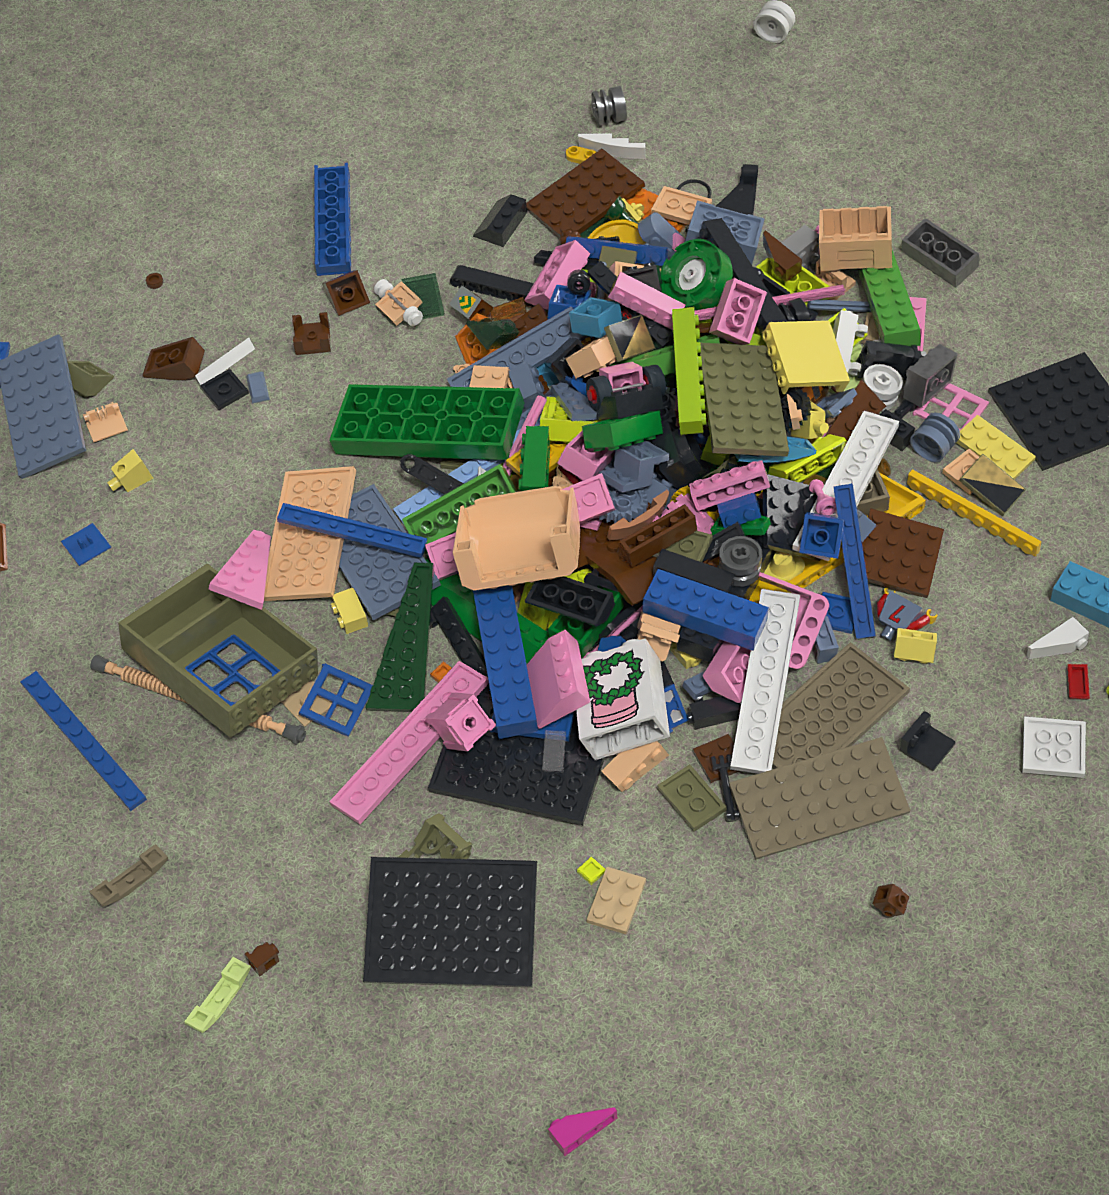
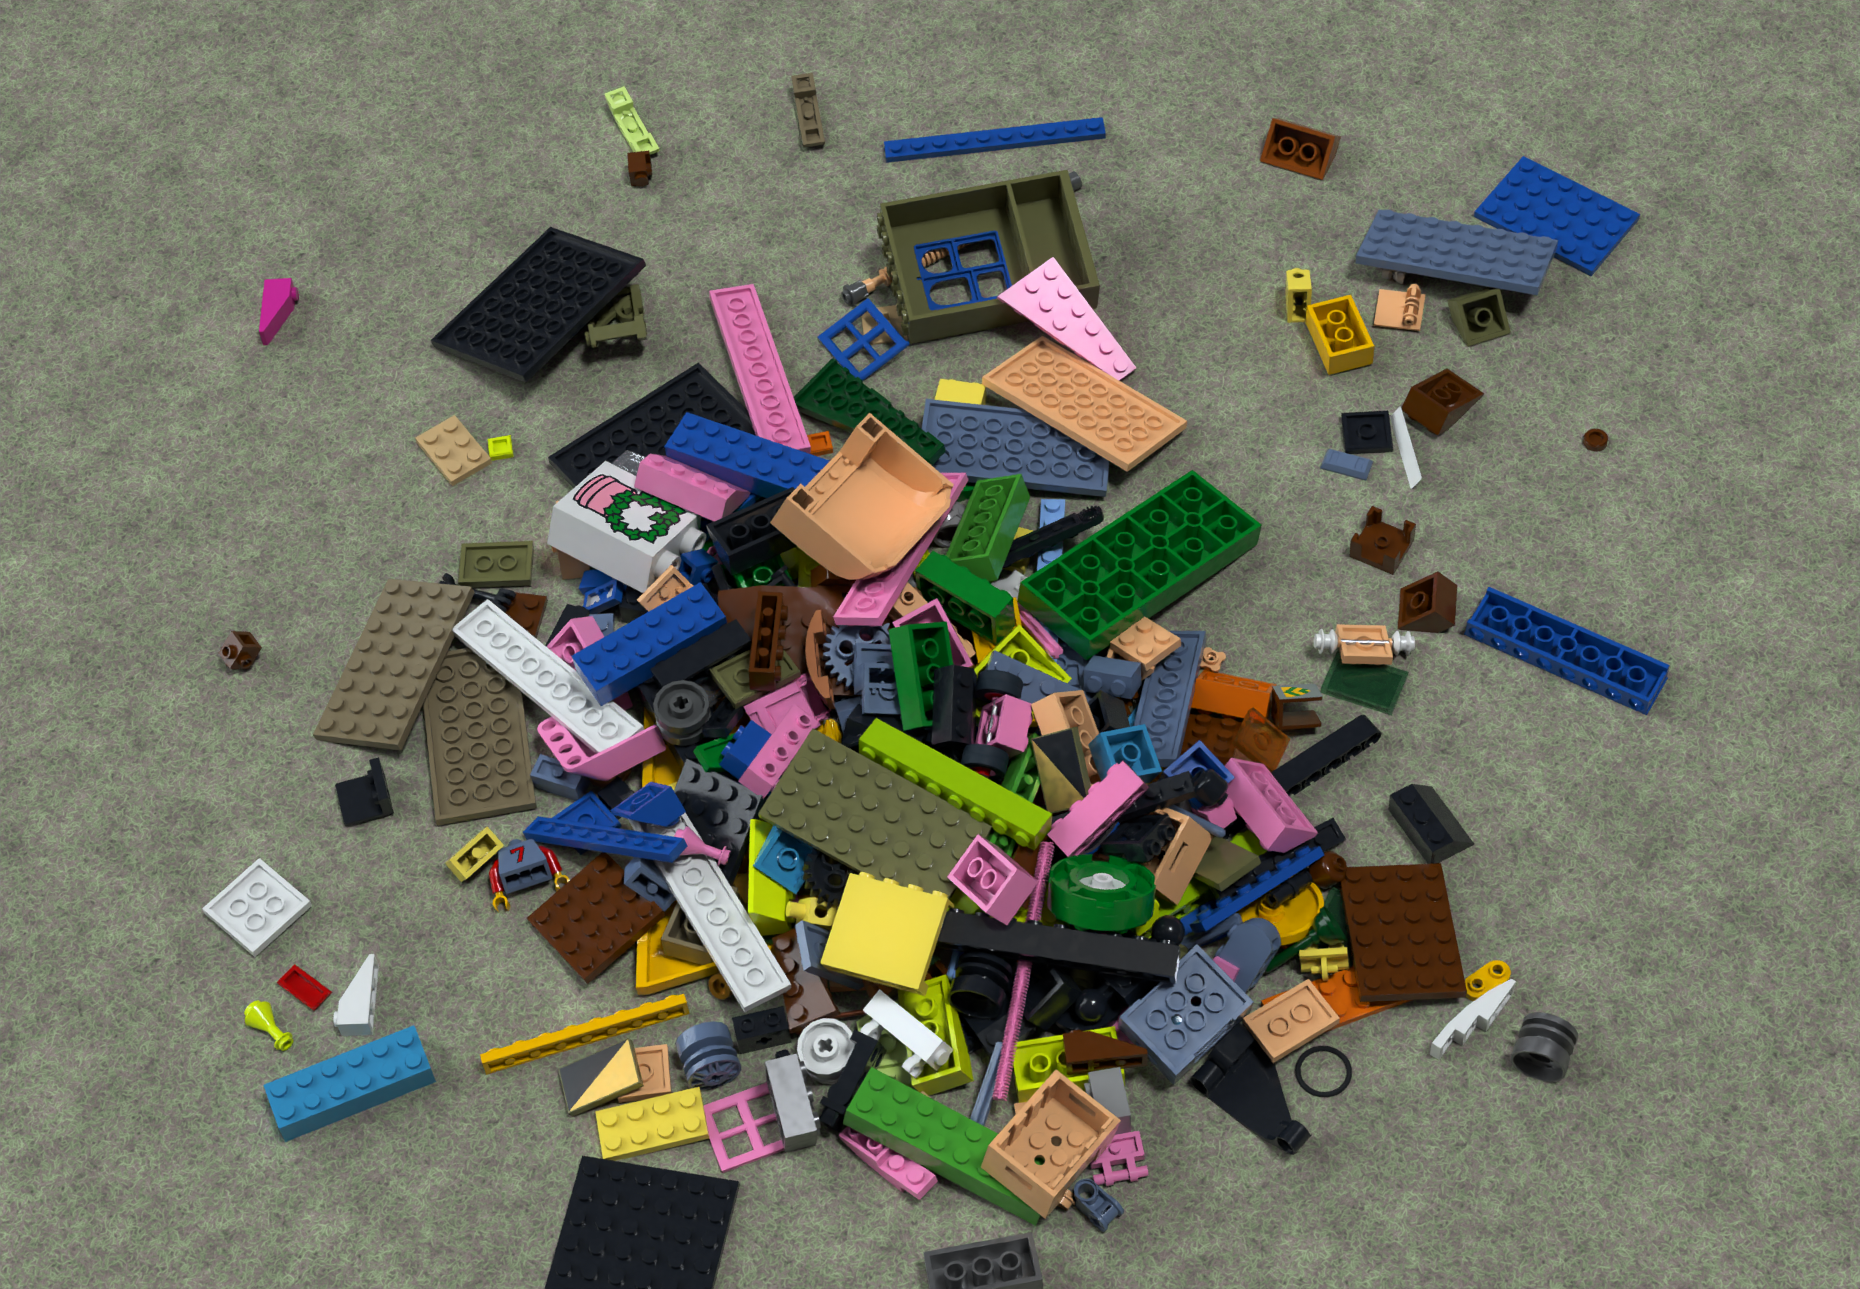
camera: 125 degrees right, 0 degrees up
blue piece [61,523,112,566] -> none
blue plate [277,503,428,558] -> none
bright pink container [425,693,496,751] -> none
clear green slope [466,318,519,350] -> none
light nougat plate [787,394,803,430] -> none
none -> yellow brick [1306,295,1374,375]

